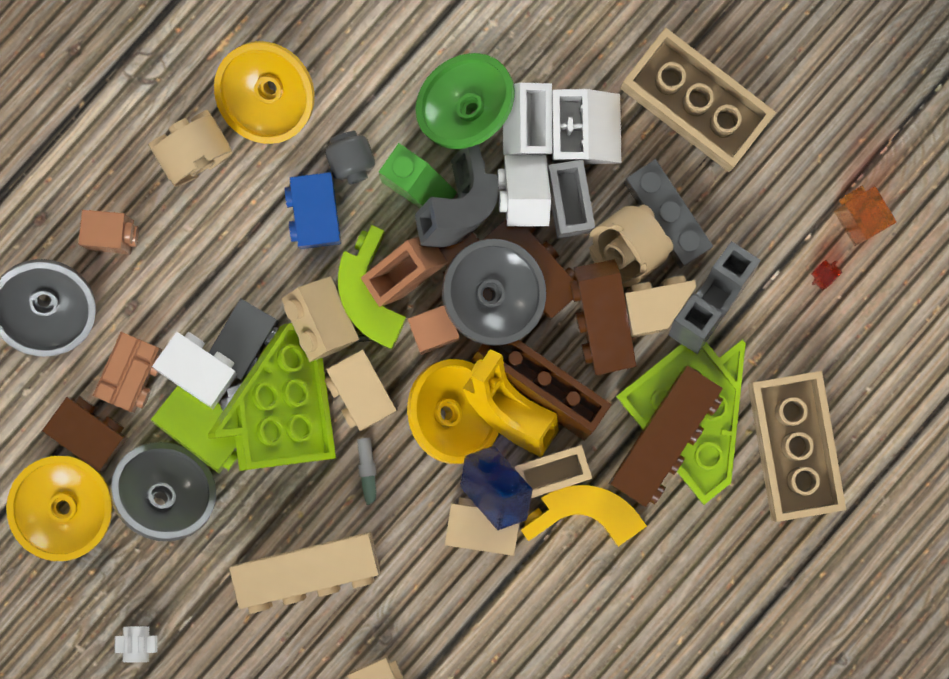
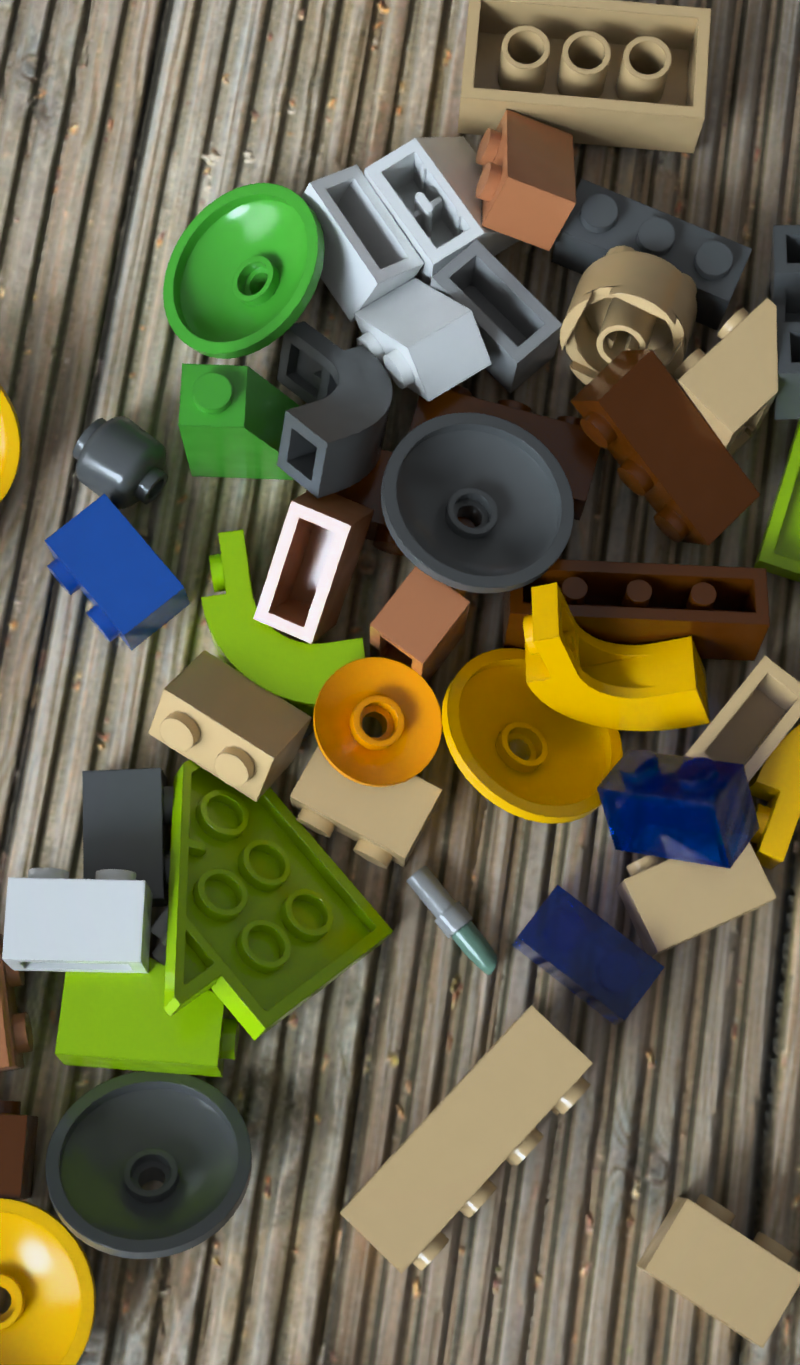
camera: 30 degrees left, 10 degrees down
none -> light orange dish [313,657,442,787]
none -> nougat brick [476,109,576,251]
none -> clear blue brick [512,885,664,1025]

